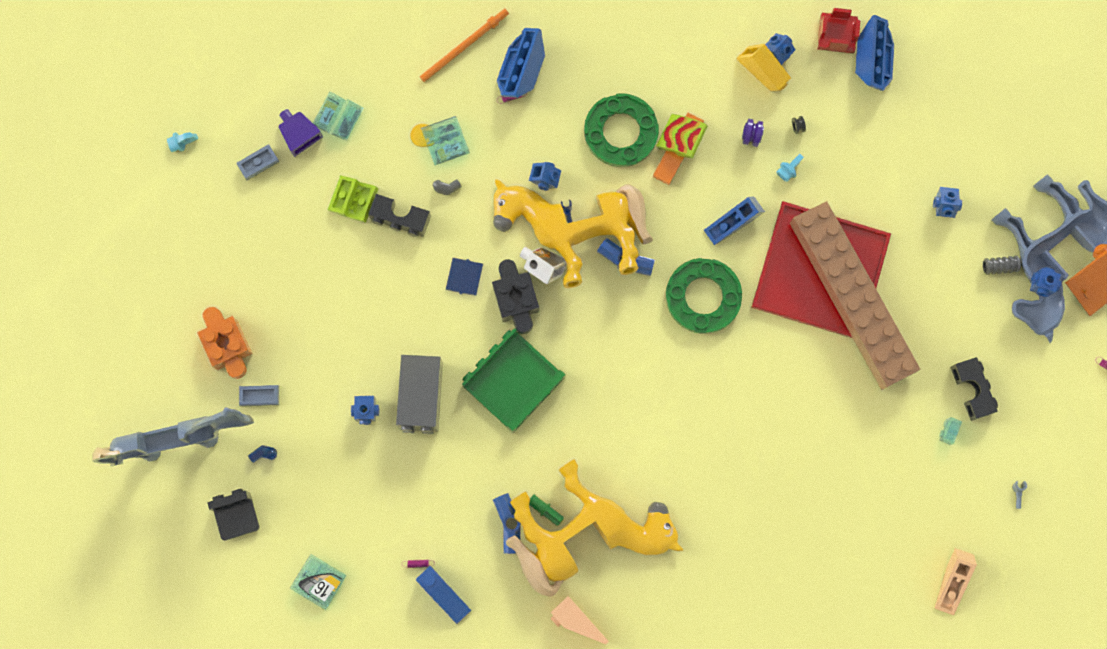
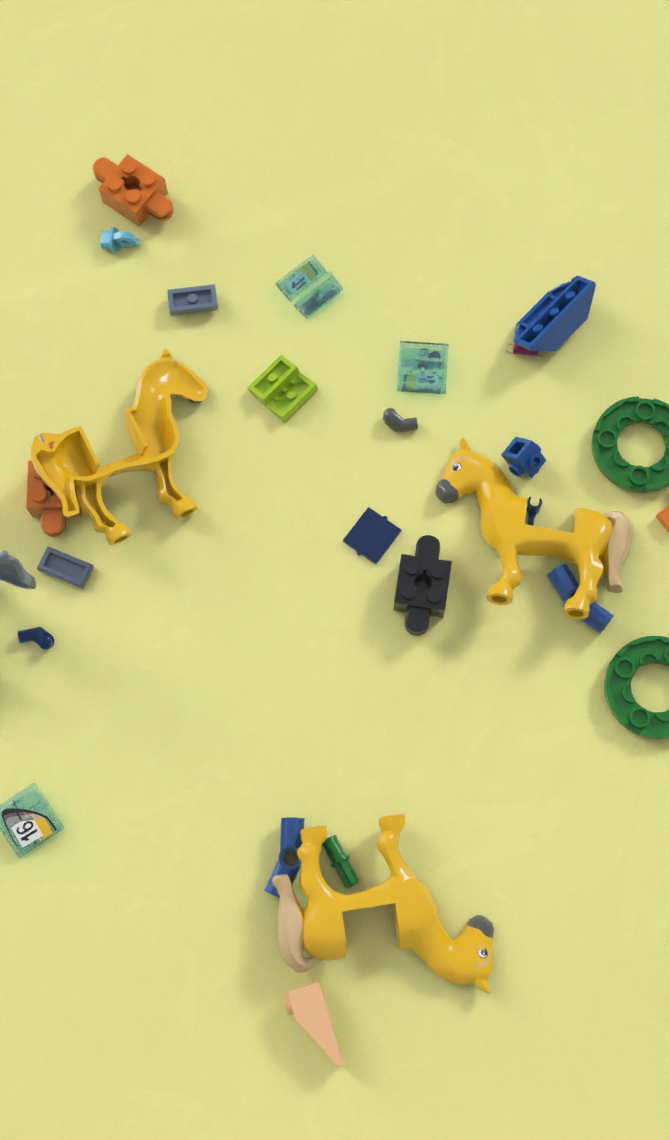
camera: 30 degrees right, 5 degrees down
dark purple torso [278,109,323,157] -> none
blue brick [351,396,379,425] -> none
black arch [368,194,431,237] -> none
dark grey brick [396,355,443,434] -> none
dark pink piece [402,559,435,568] -> none
yellow sticker [410,124,435,147] -> none
blue slope [415,566,471,624] -> none
orange bar [419,8,509,82] -> none
green panel [462,328,566,433] -> none
white torso [520,247,567,284] -> none
none -> yellow animal [31,349,208,546]
none -> orange brick [93,154,174,227]

